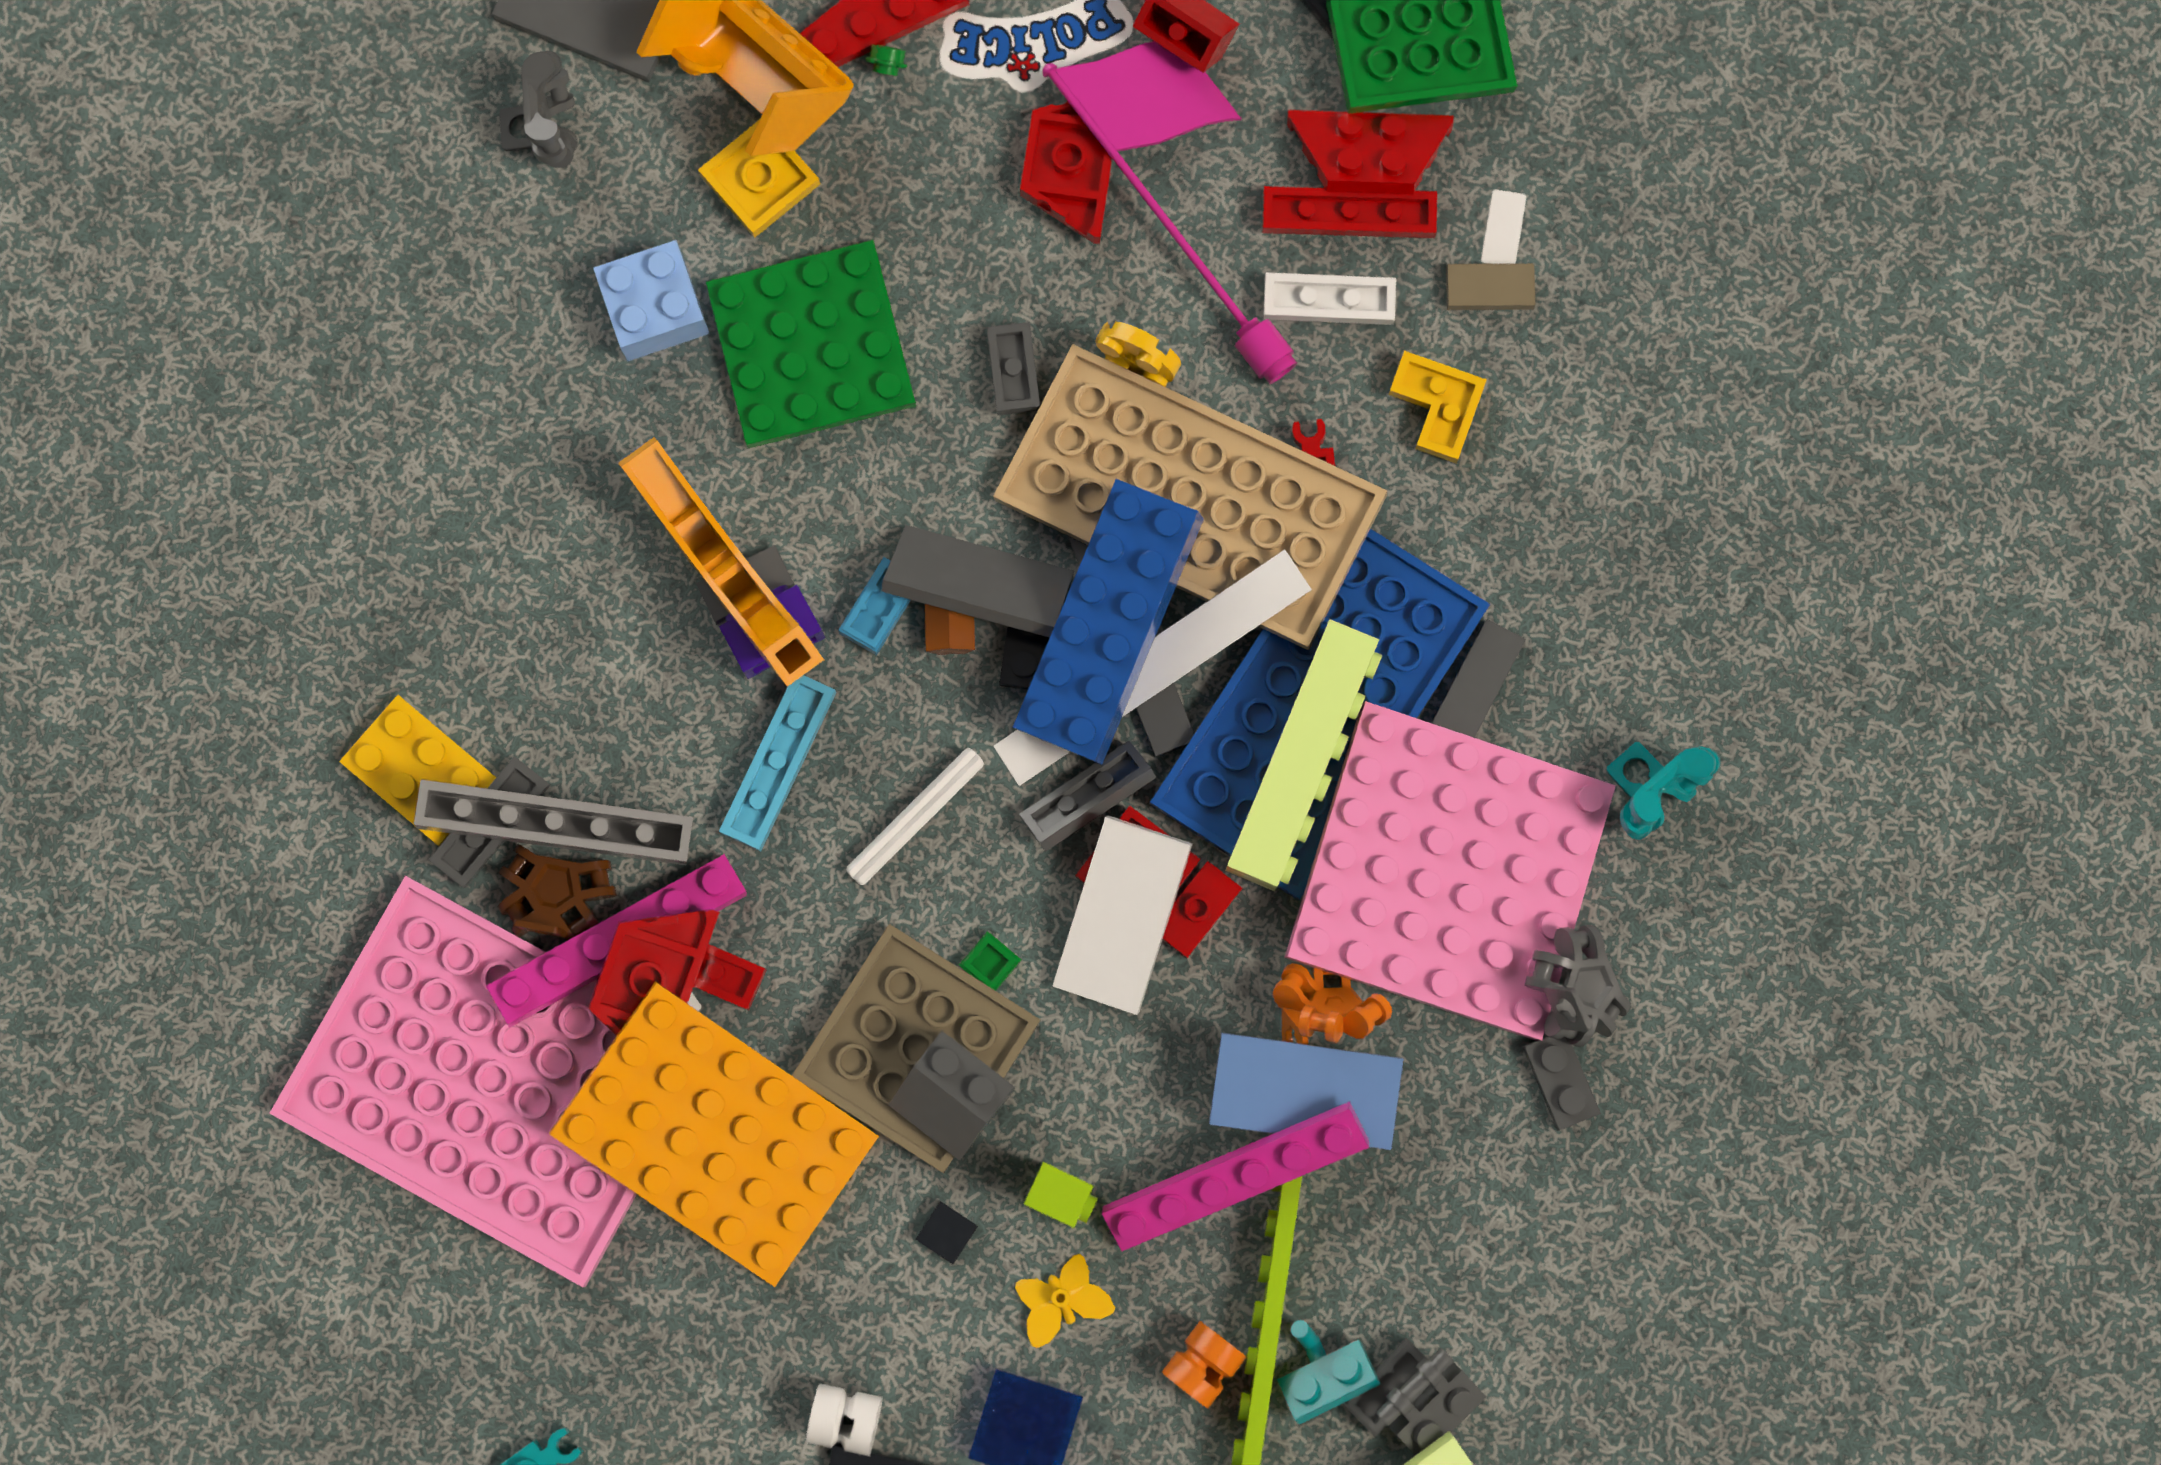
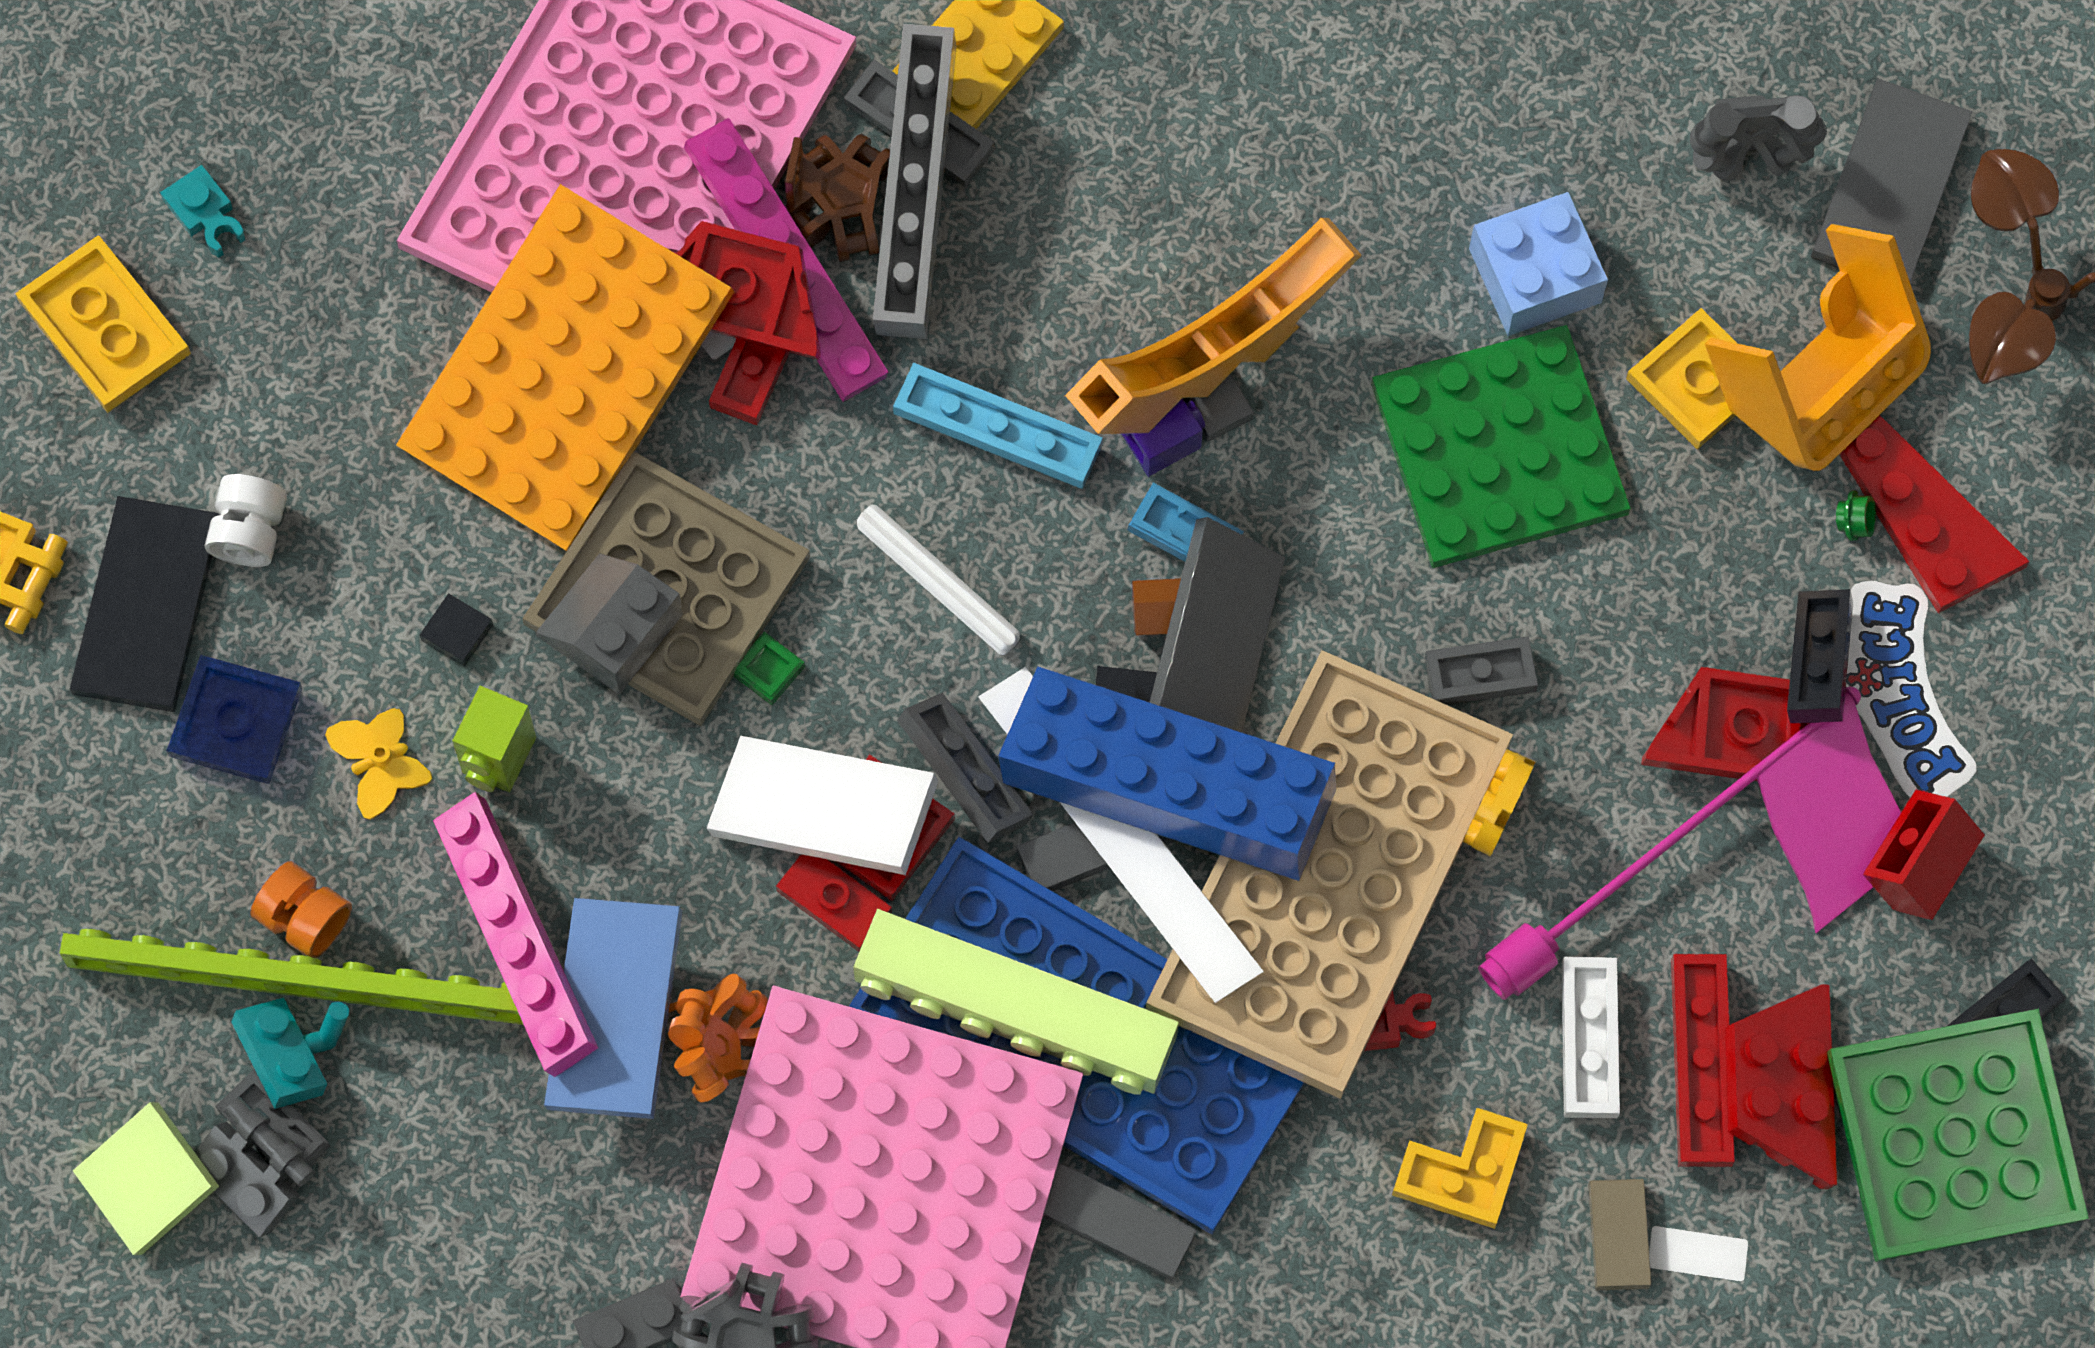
camera: 85 degrees right, 10 degrees down
none -> black plate [1787,589,1853,723]

